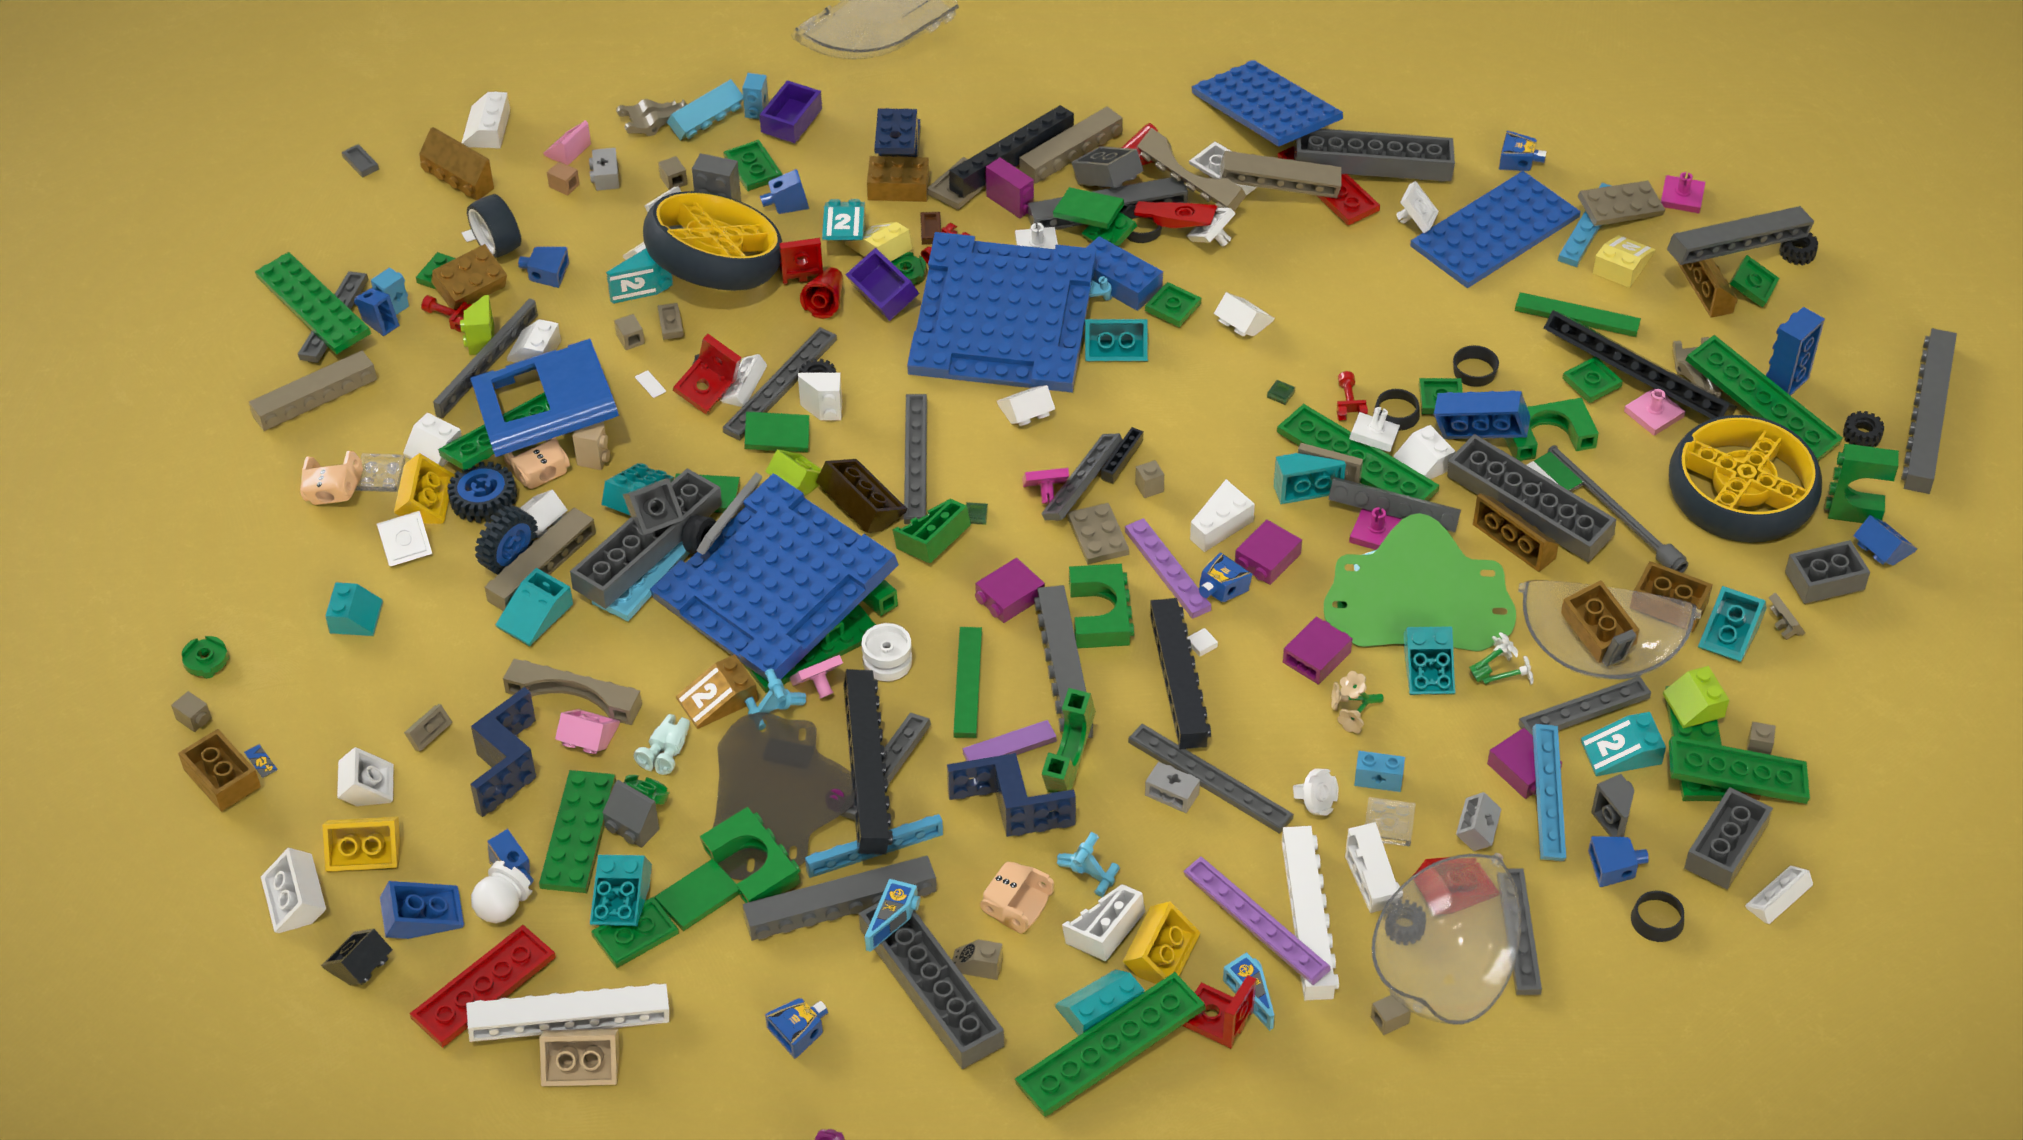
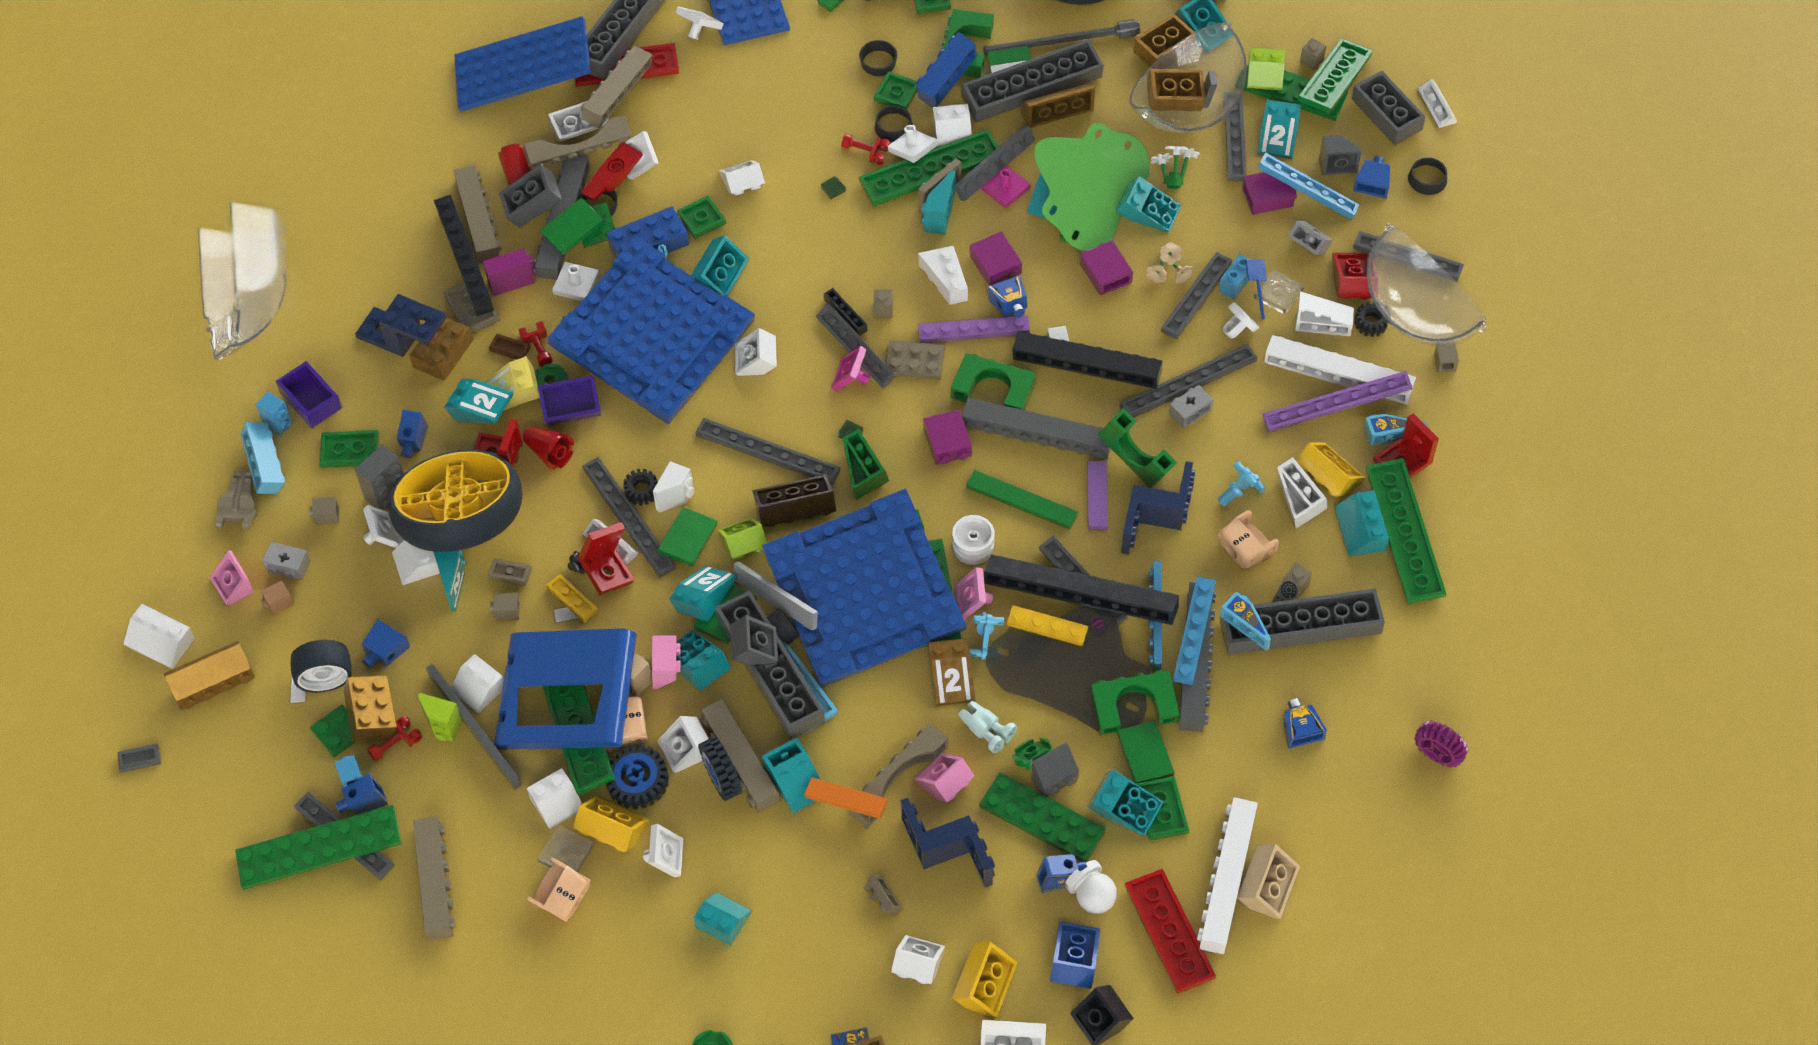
camera: 65 degrees left, 10 degrees up
none -> yellow tile [546,574,599,623]
none -> bright pink slope [652,636,680,689]
none -> teal slope [669,566,737,622]
none -> orange tile [804,778,888,819]
none -> yellow plate [1007,605,1088,646]
none -> dark grey plate [1161,252,1232,339]
none -> dark azure plate [1173,576,1216,685]
none -> piece [1245,259,1267,320]

